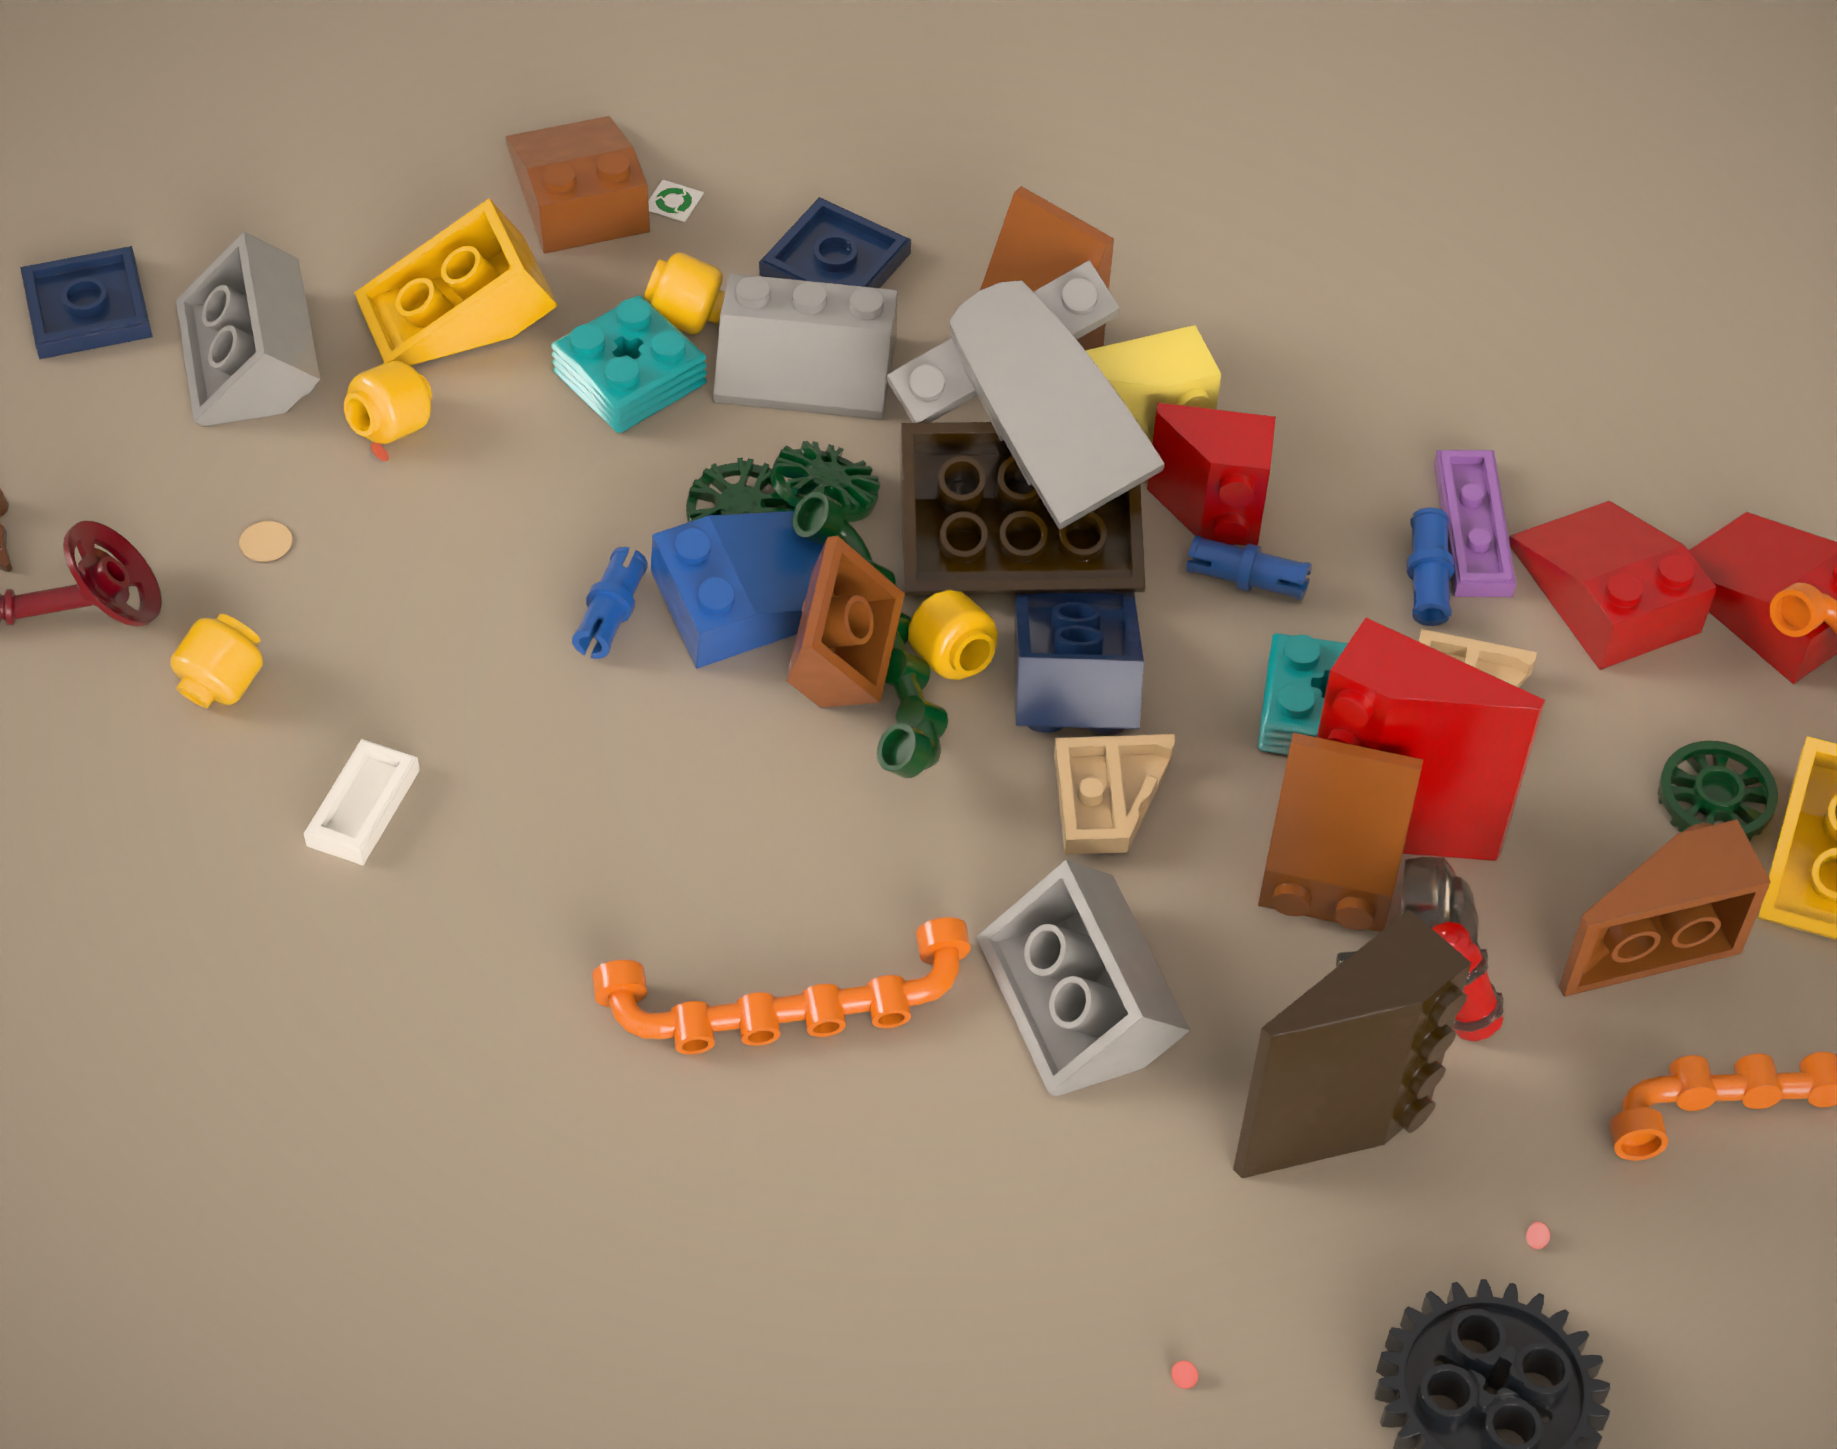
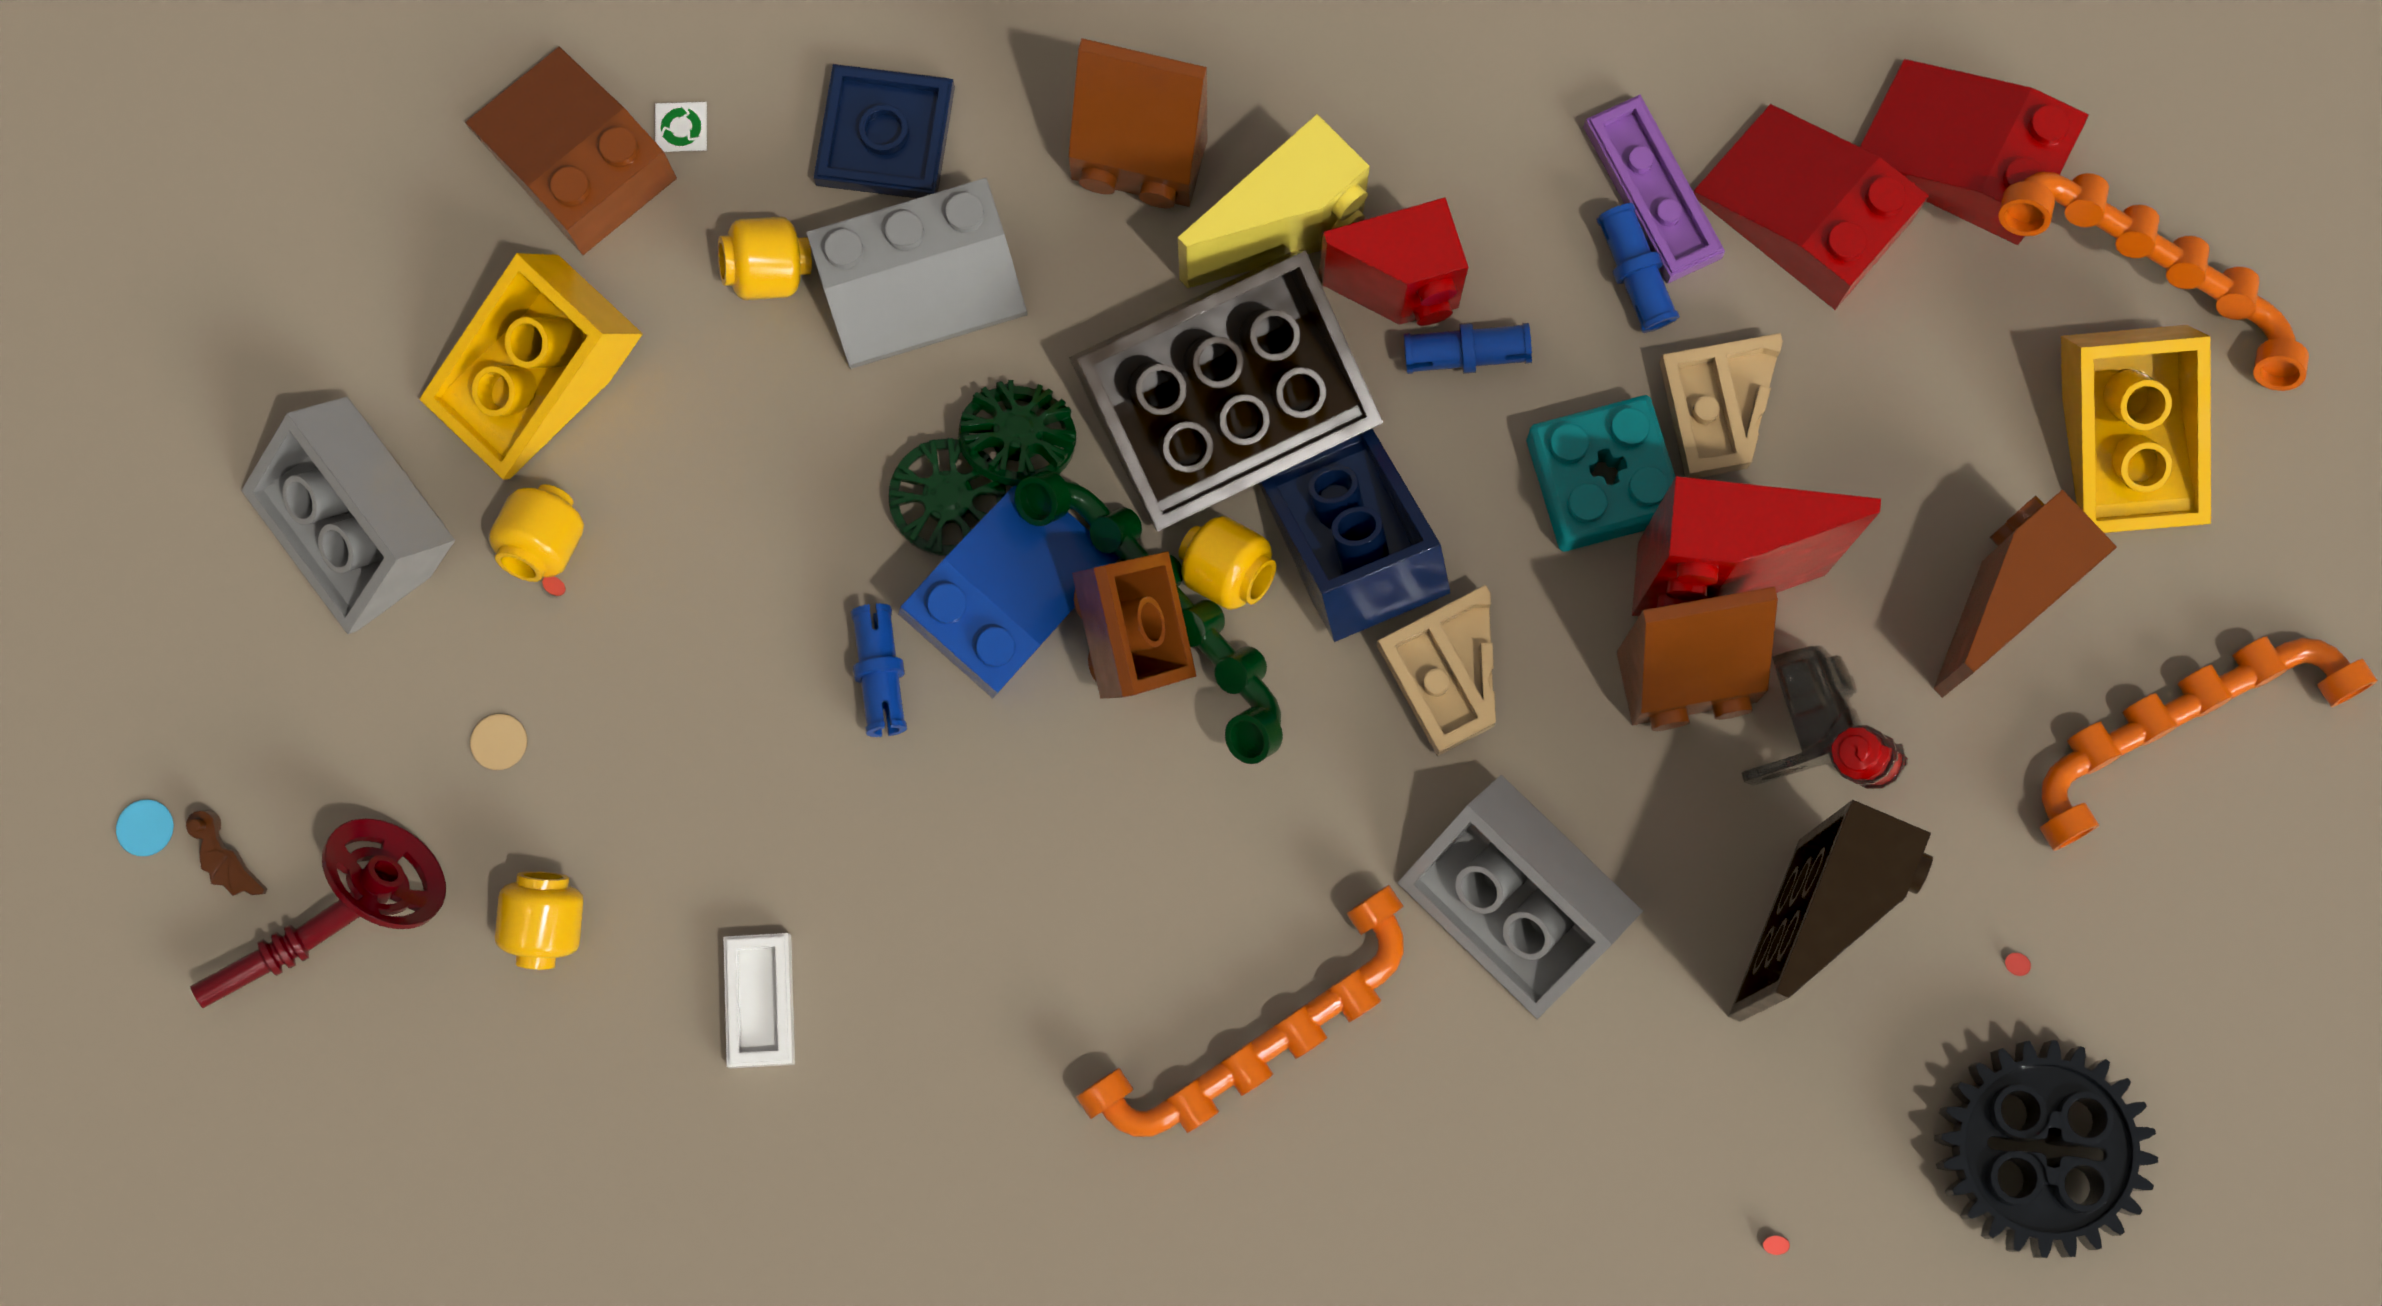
camera: 20 degrees left, 25 degrees up
dark blue tile [20,246,153,359] -> none
teal brick [551,295,707,433] -> none
light grey slope [887,260,1164,530] -> none
dark green wheel [1658,741,1778,841] -> none

